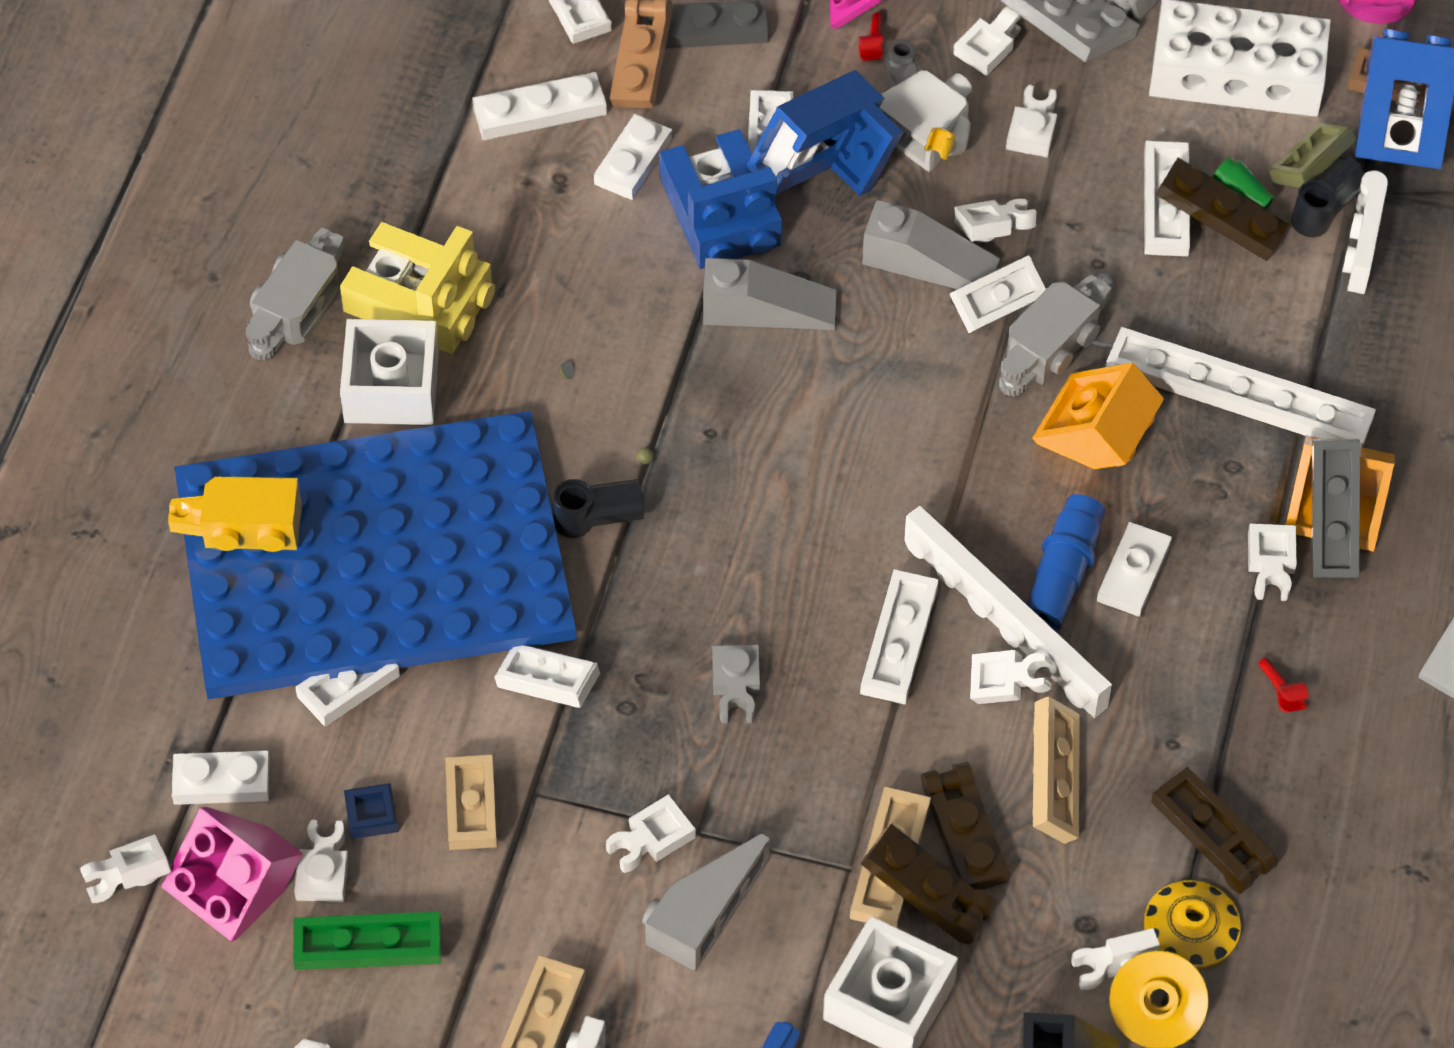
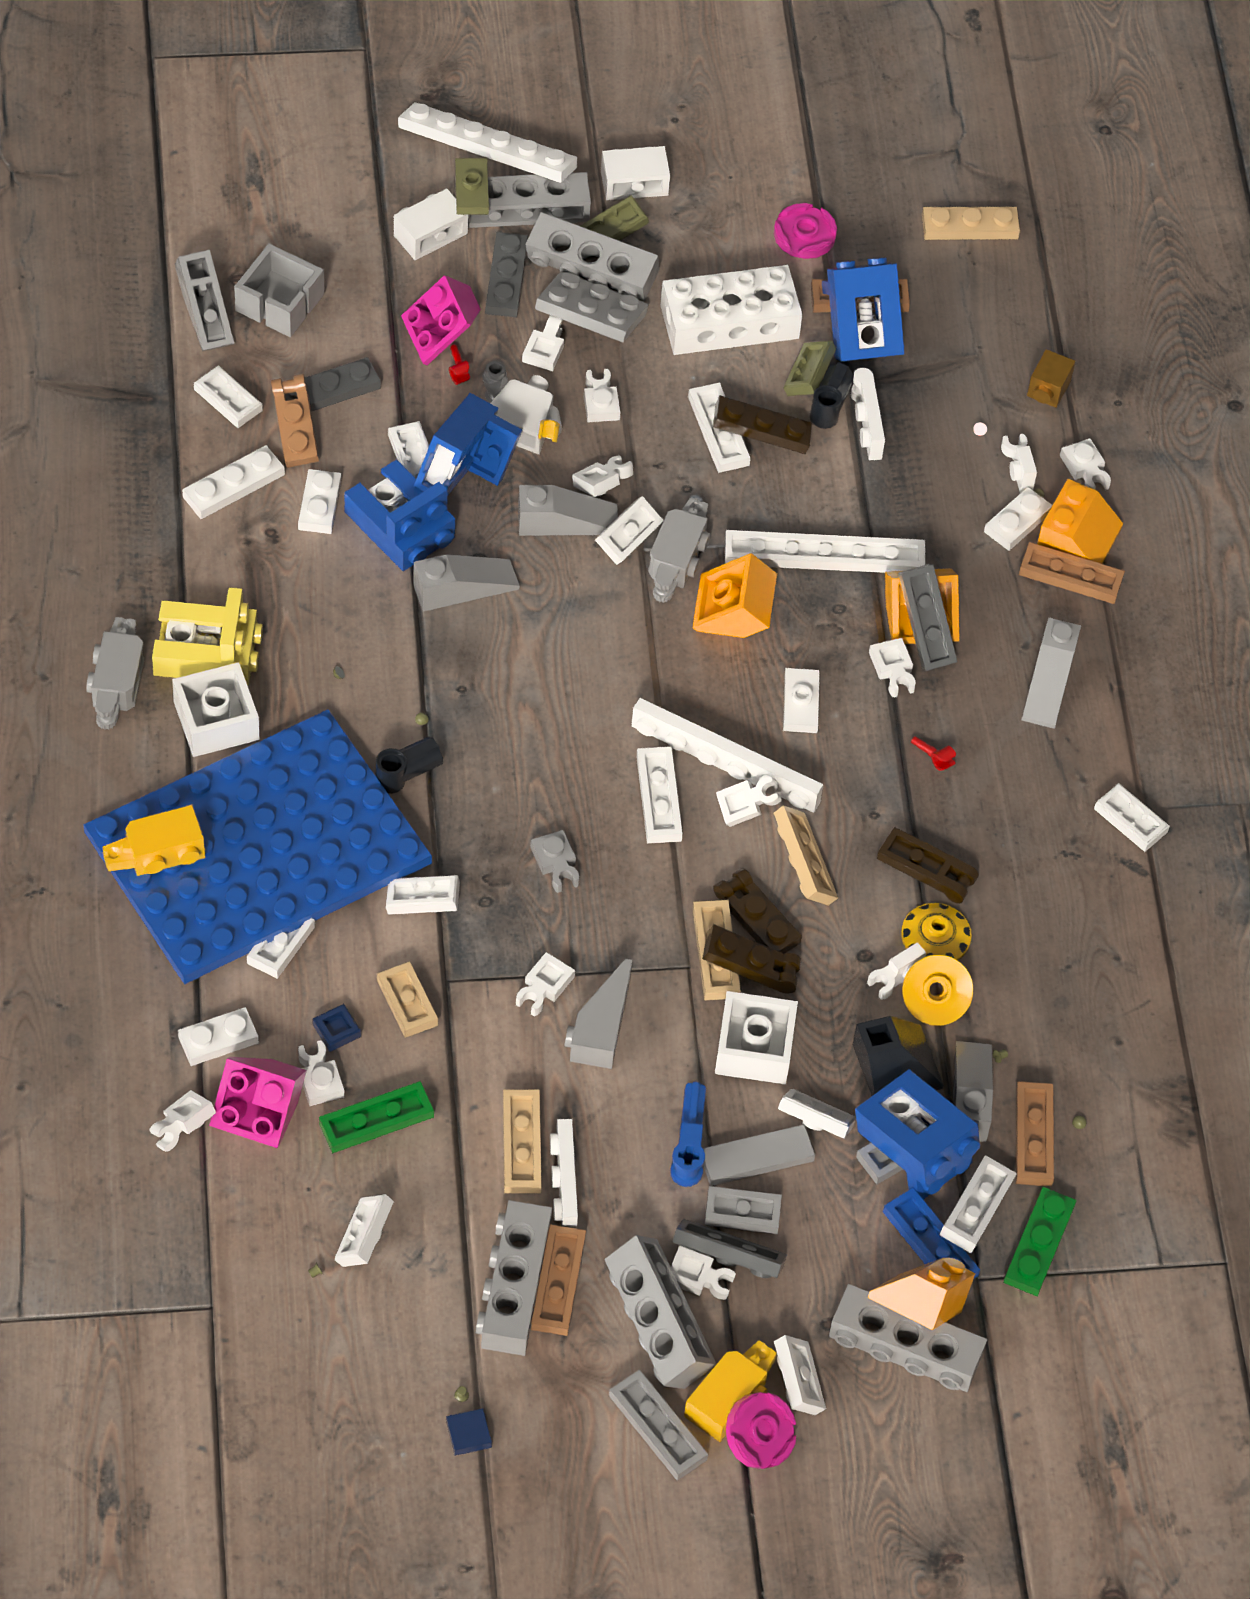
camera: 25 degrees left, 0 degrees up
blue piece [1026,494,1106,631] -> none
green cone [1212,156,1275,210] -> none

